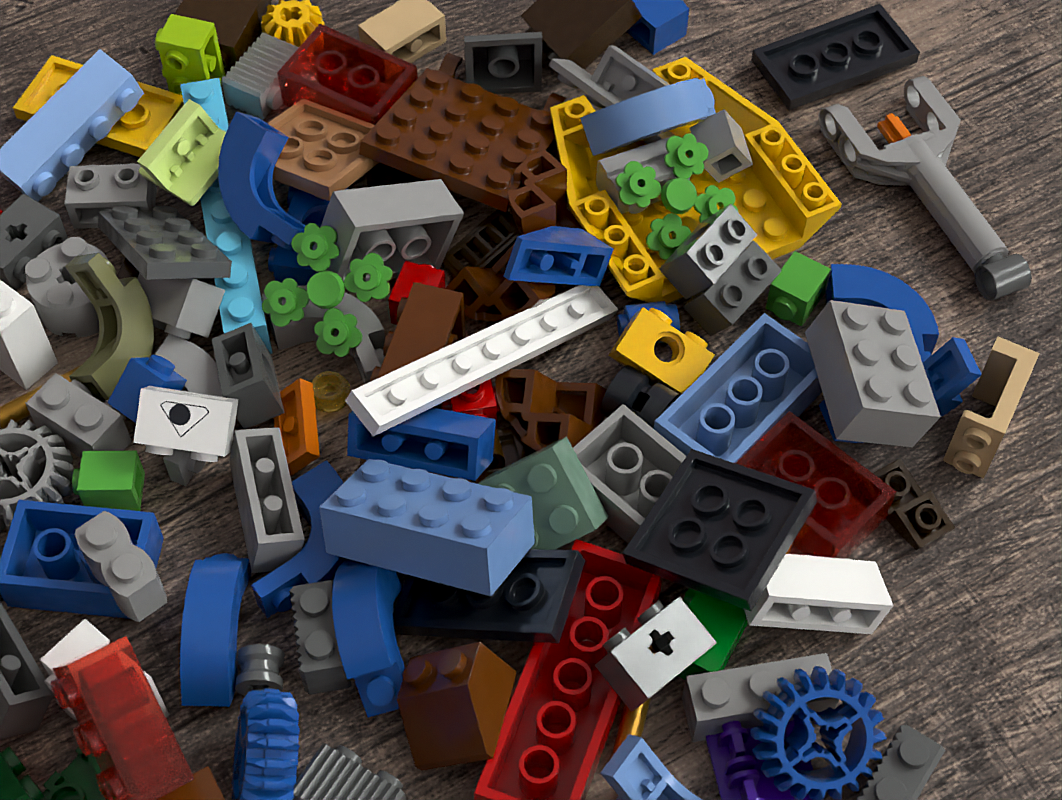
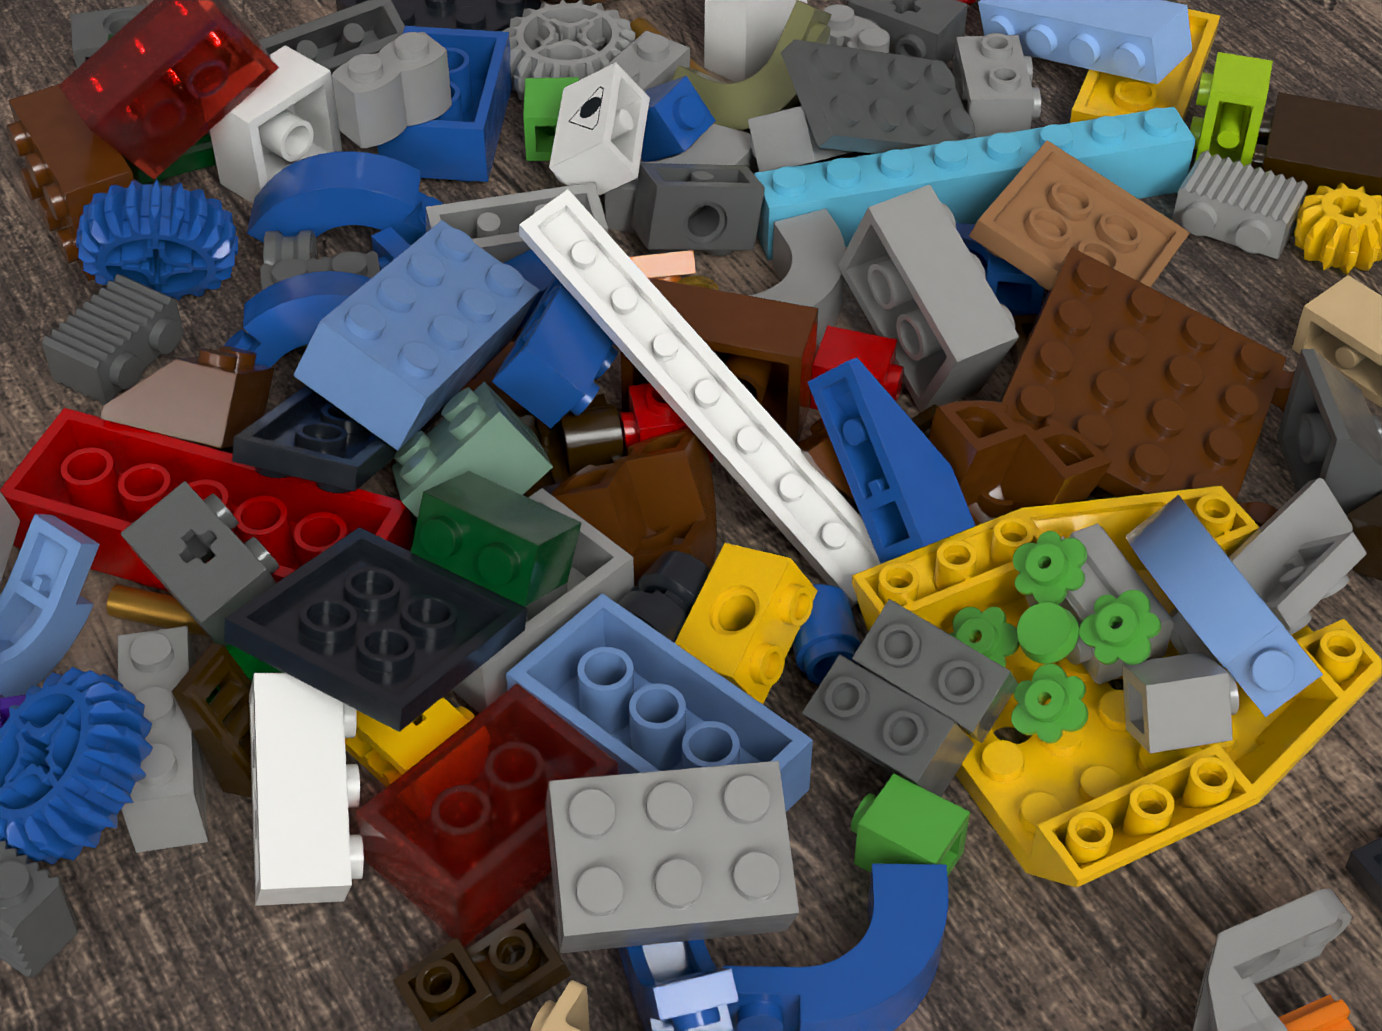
camera: 90 degrees right, 10 degrees down
yellowish green bracket [137,99,226,206] -> none
blue arch [218,111,314,251] -> none
bright green plant [262,223,393,357] -> none
clear red brick [277,24,418,125] -> none
none -> dark brown slope [172,643,252,798]
none -> dark green brick [411,471,582,607]

